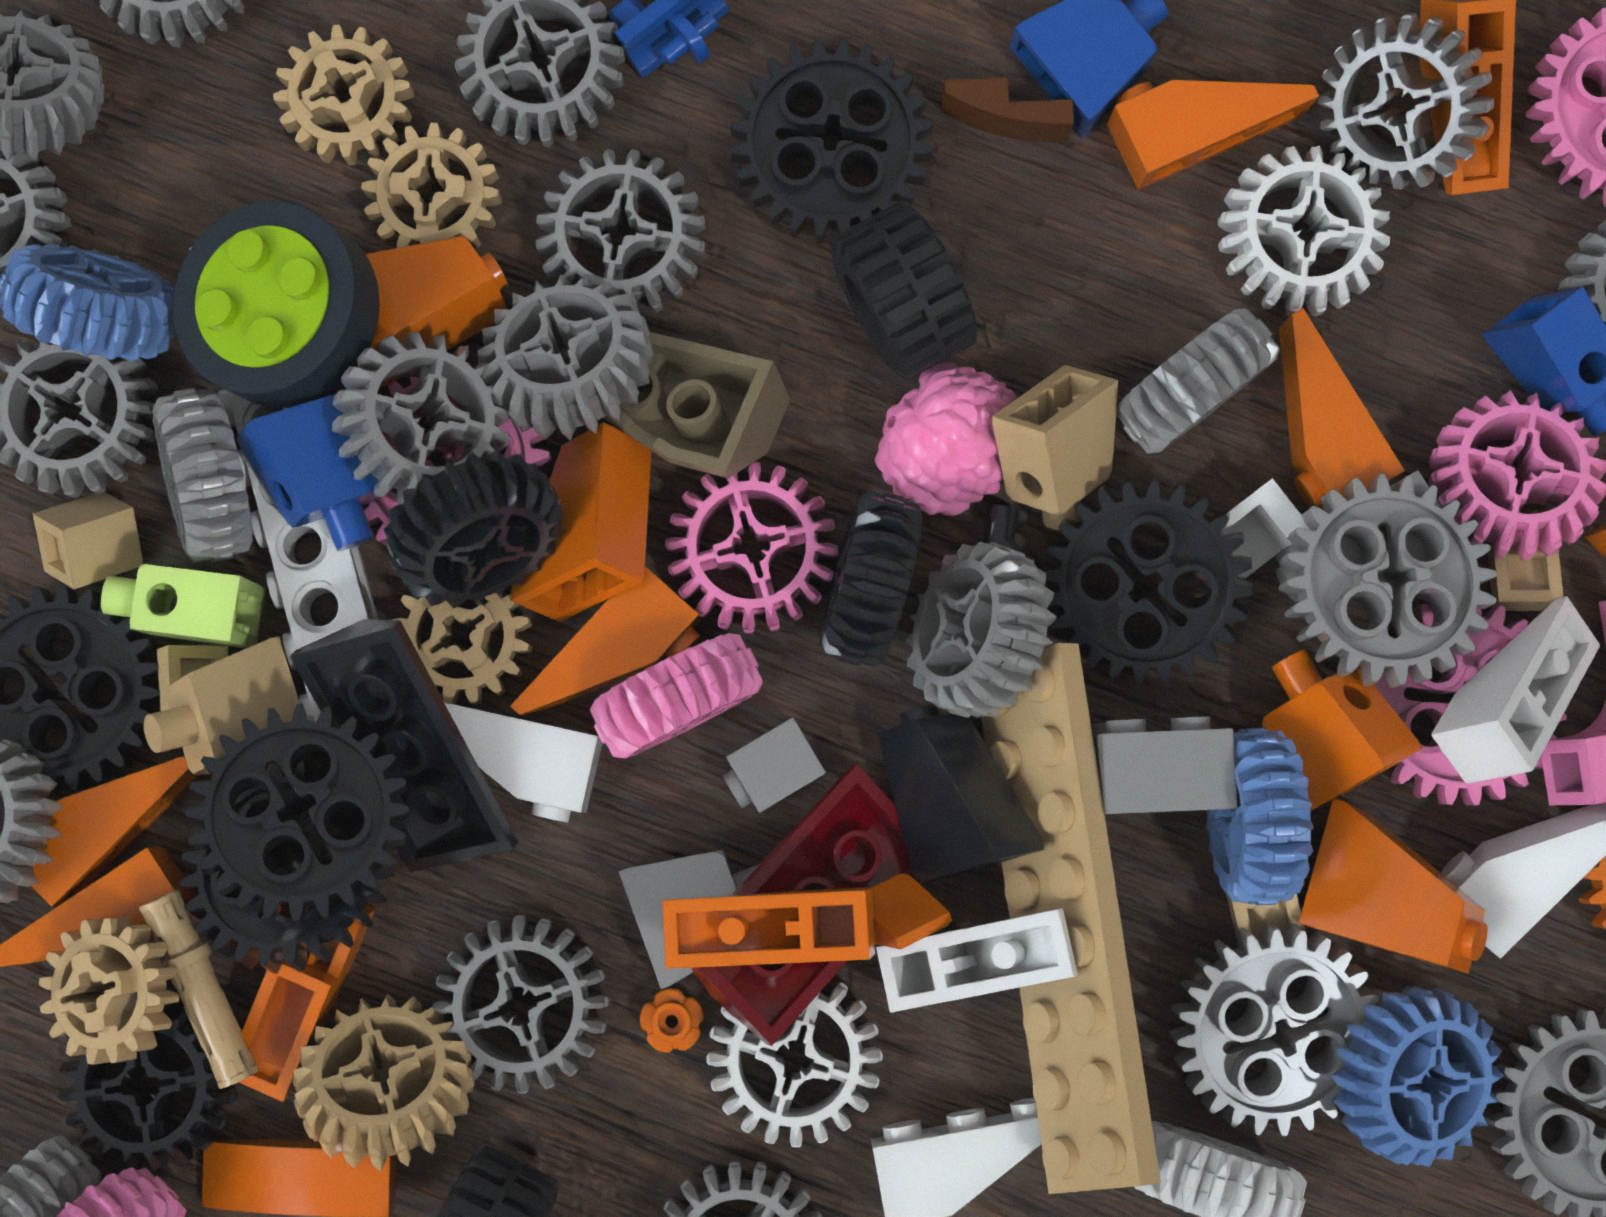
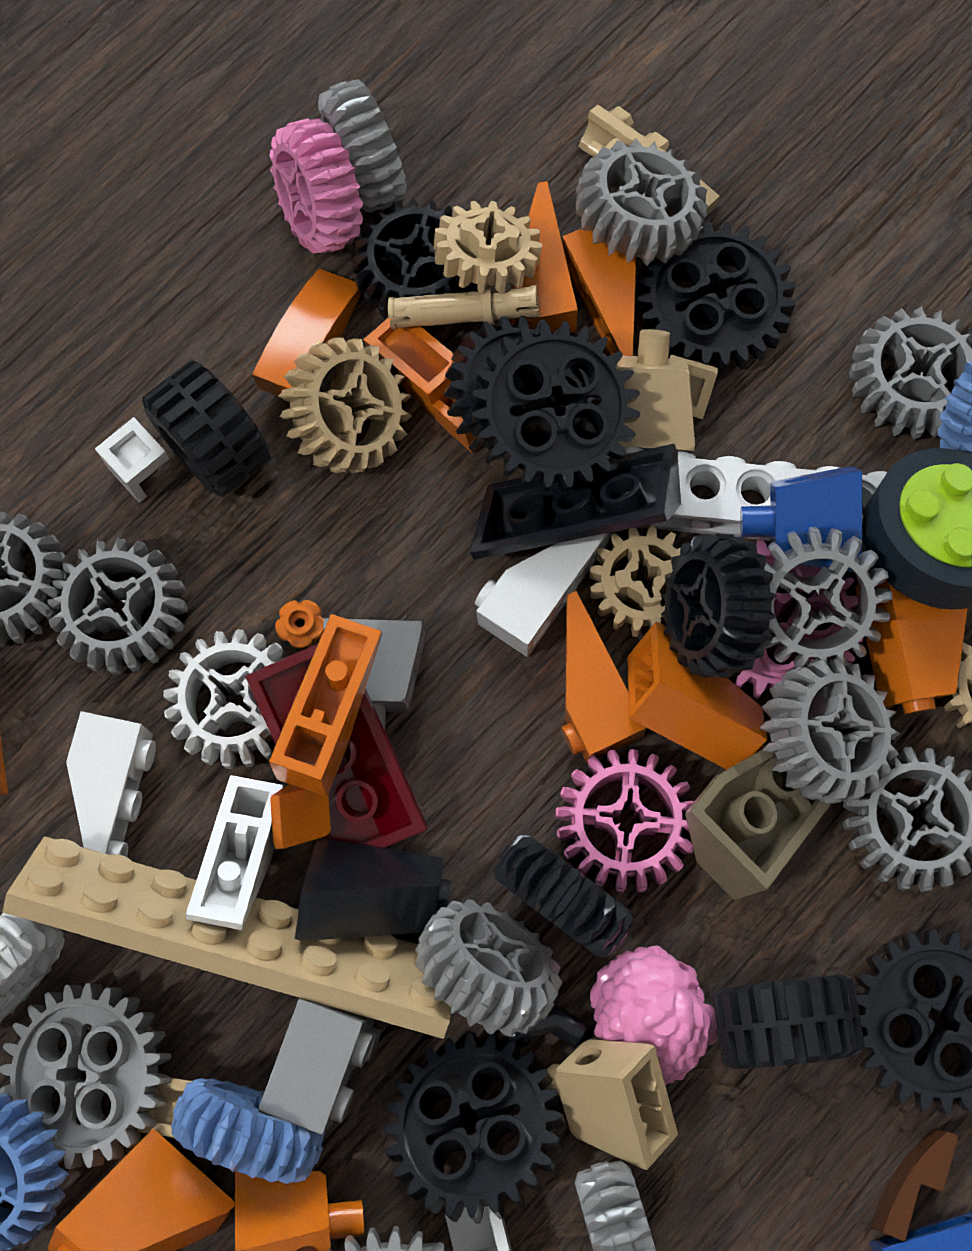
camera: 120 degrees right, 10 degrees down
tan panel [33,492,143,589] -> none
yellowish green torso [101,564,266,649] -> none
light grey gear [152,388,253,563] -> none
light grey gear [433,915,610,1094] -> none
bright pink gear [590,633,763,758] -> none
light grey brick [722,717,826,813] -> none

